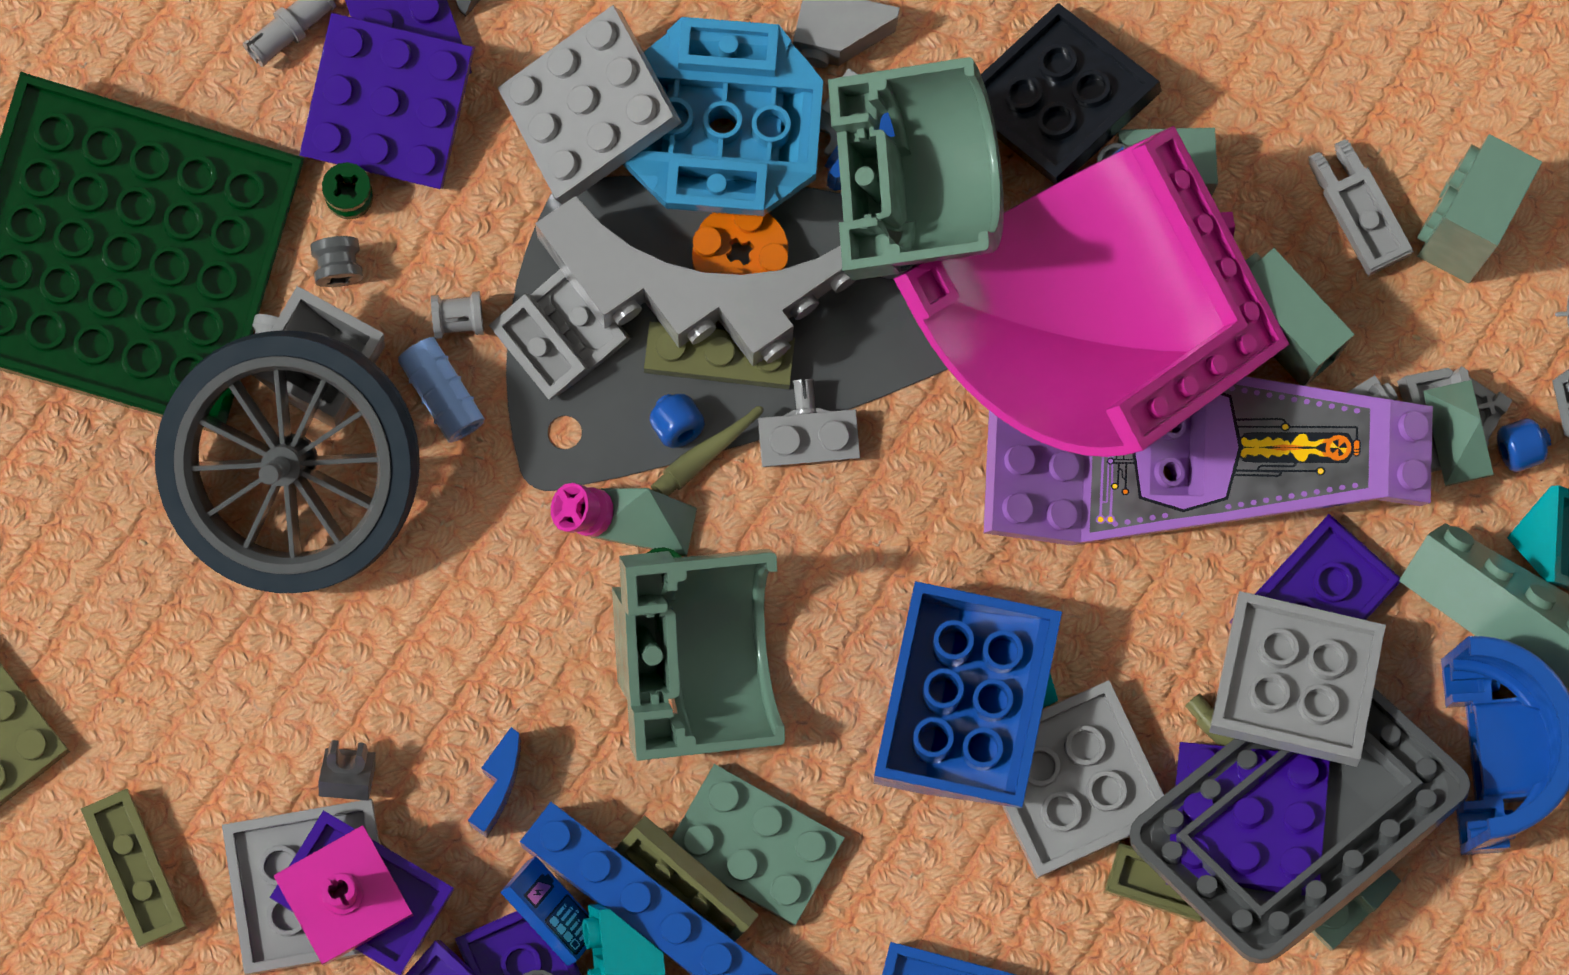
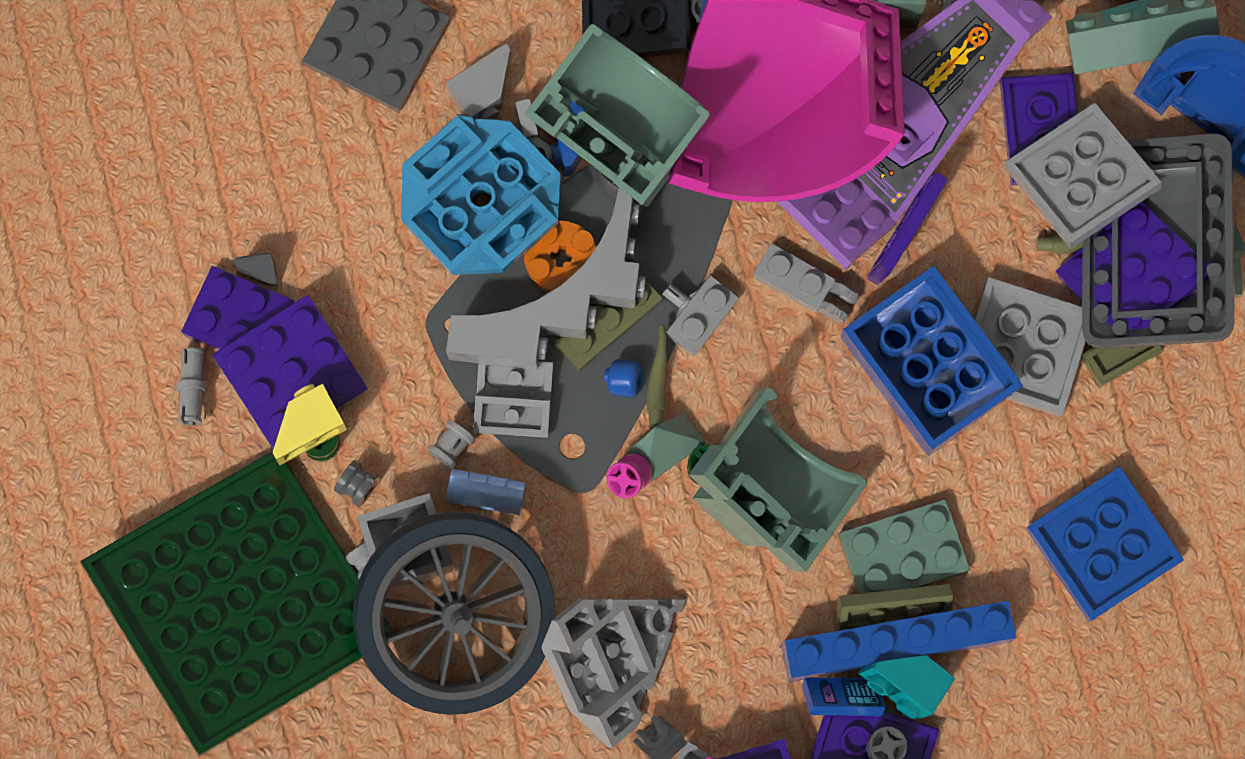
camera: 45 degrees left, 0 degrees up
blue slope [468,727,521,838] -> none
light grey plate [498,5,682,204] -> none
none -> light yellow slope [273,384,347,465]
none -> light grey wedge [541,599,686,748]
none -> light grey hinge [753,243,859,324]
none -> dark purple tile [867,173,948,286]

